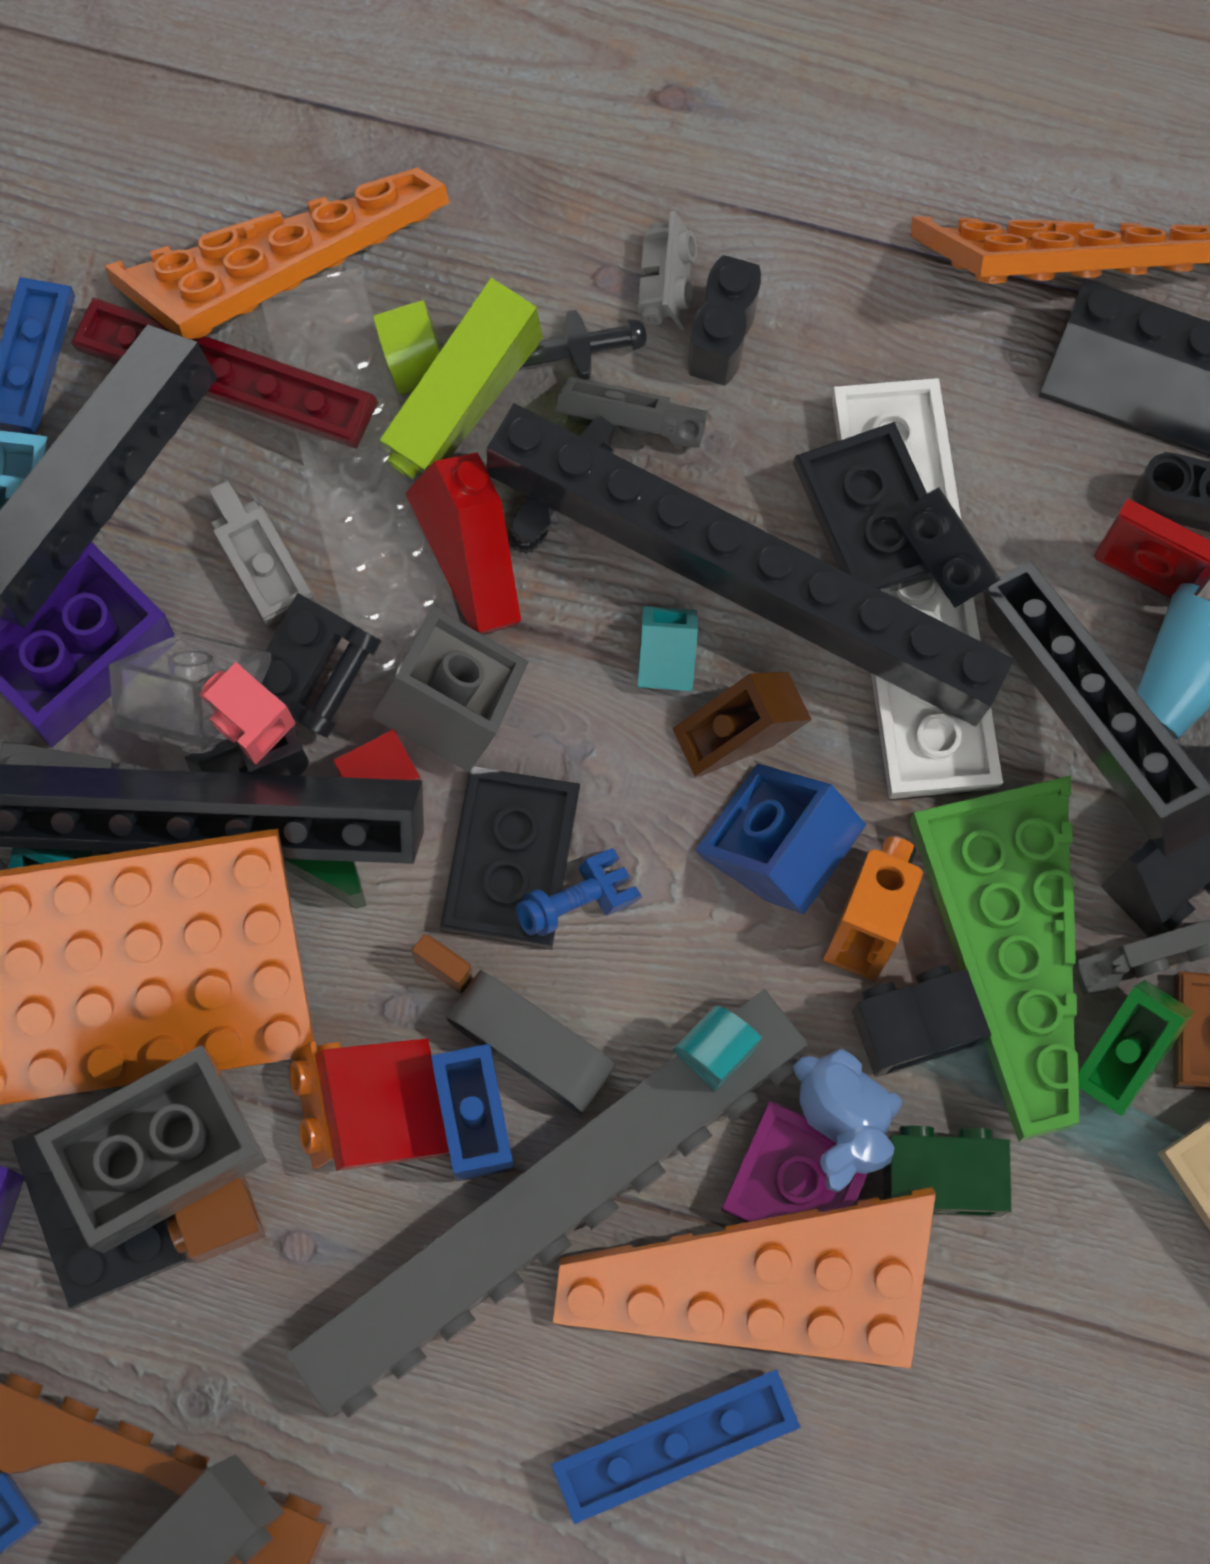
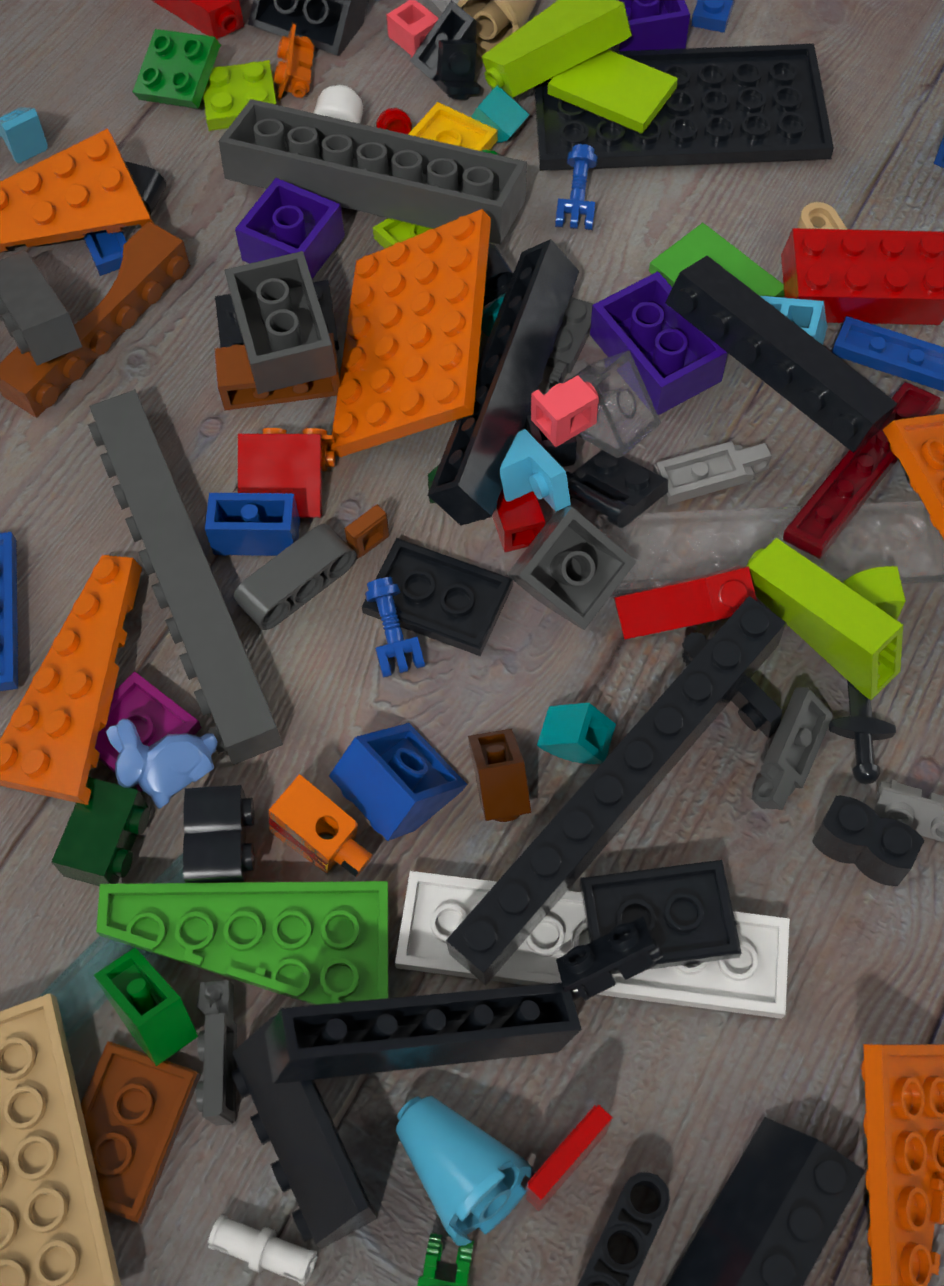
camera: 110 degrees right, 10 degrees down
teal brick [673,1005,762,1092] -> none
none -> medium azure slope [500,429,571,511]

